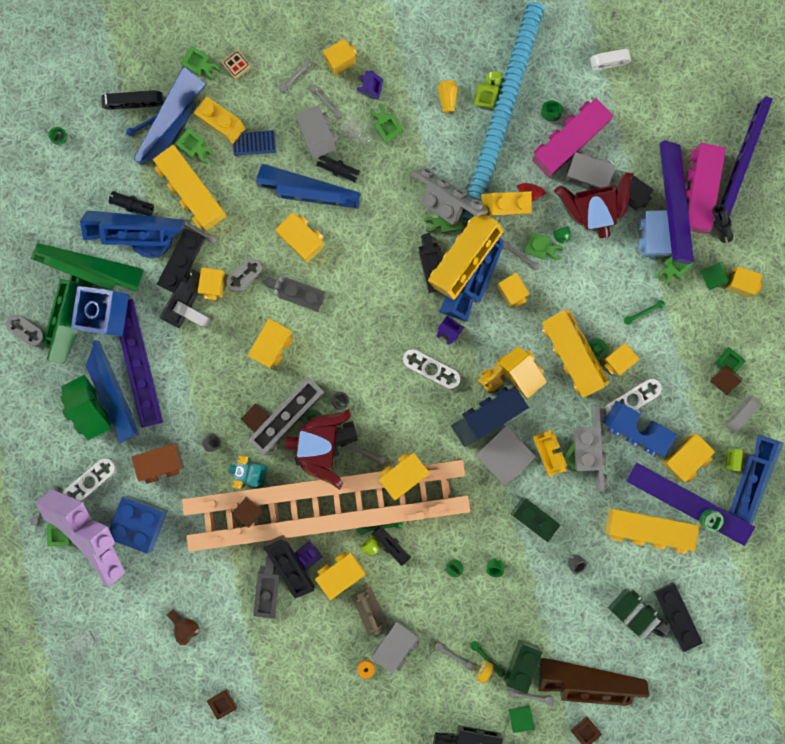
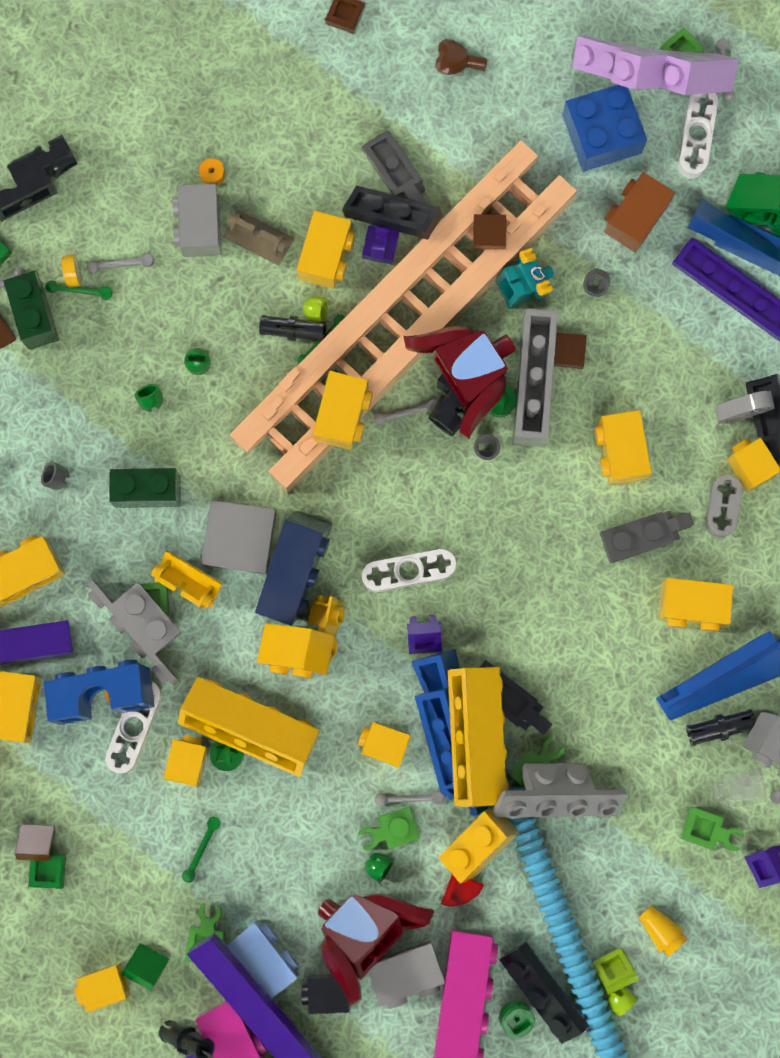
camera: 145 degrees right, 5 degrees down
none -> black plate [499,942,589,1044]

